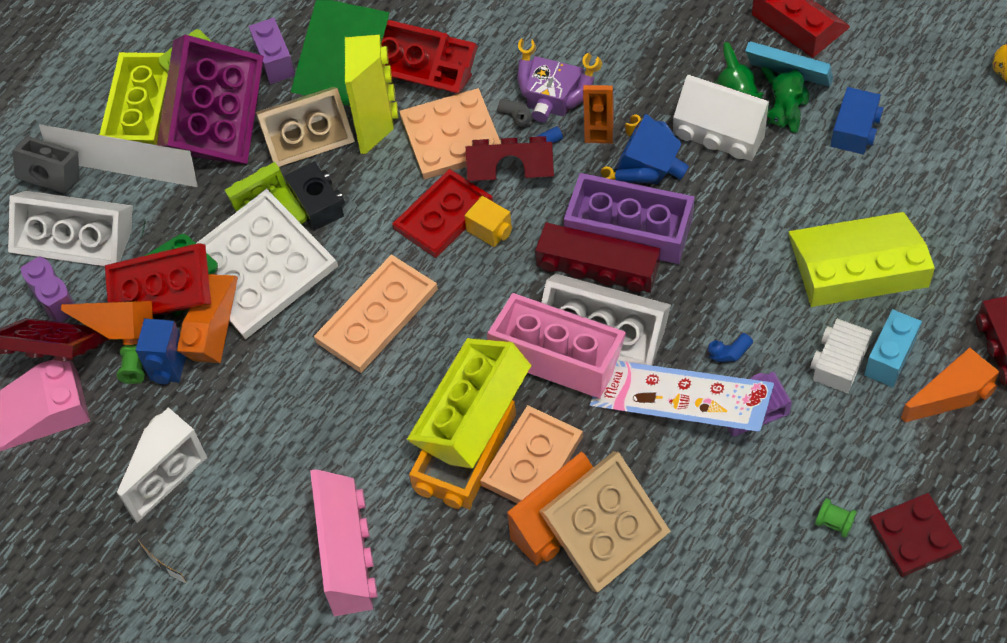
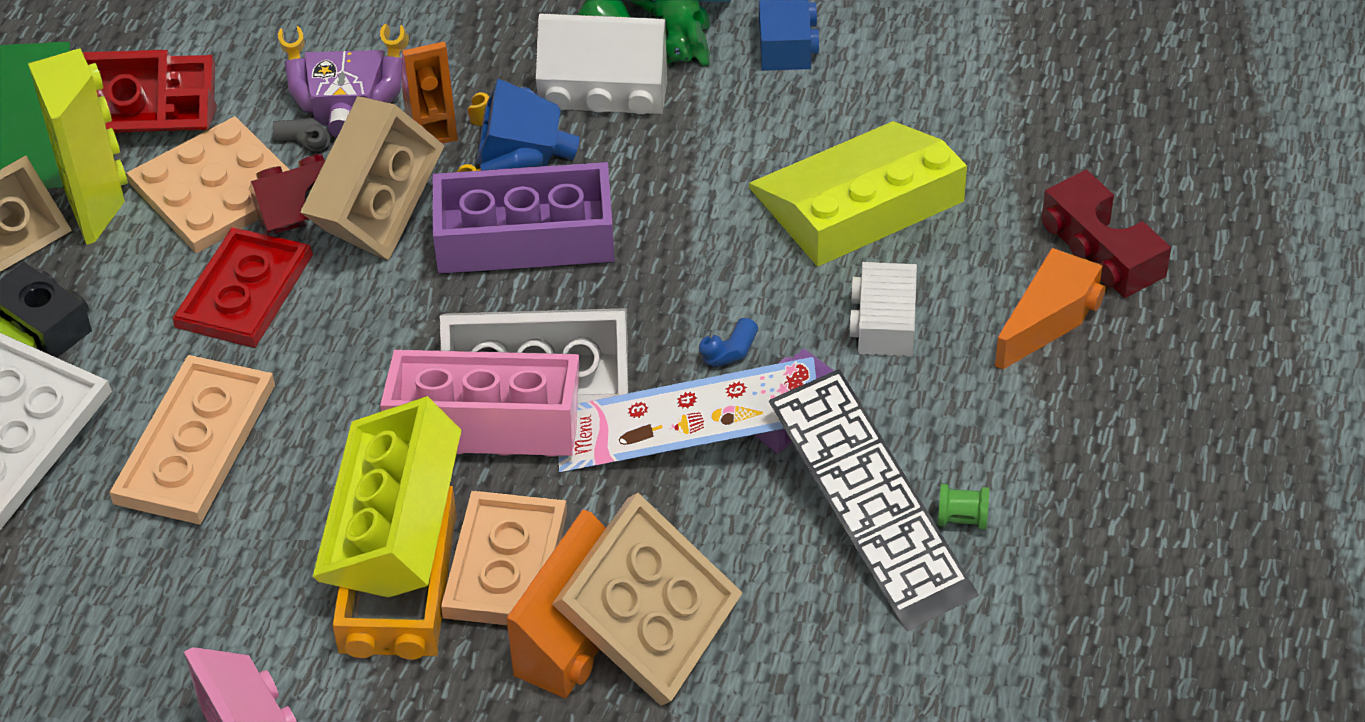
camera: 25 degrees left, 10 degrees down
yellow brick [464,196,512,247] -> none
dark red brick [535,222,660,293] -> none
medium azure brick [864,309,922,388] -> none
dark red plate [869,492,962,578] -> none
none -> tan slope [300,96,445,261]
none -> sticker [769,369,979,632]

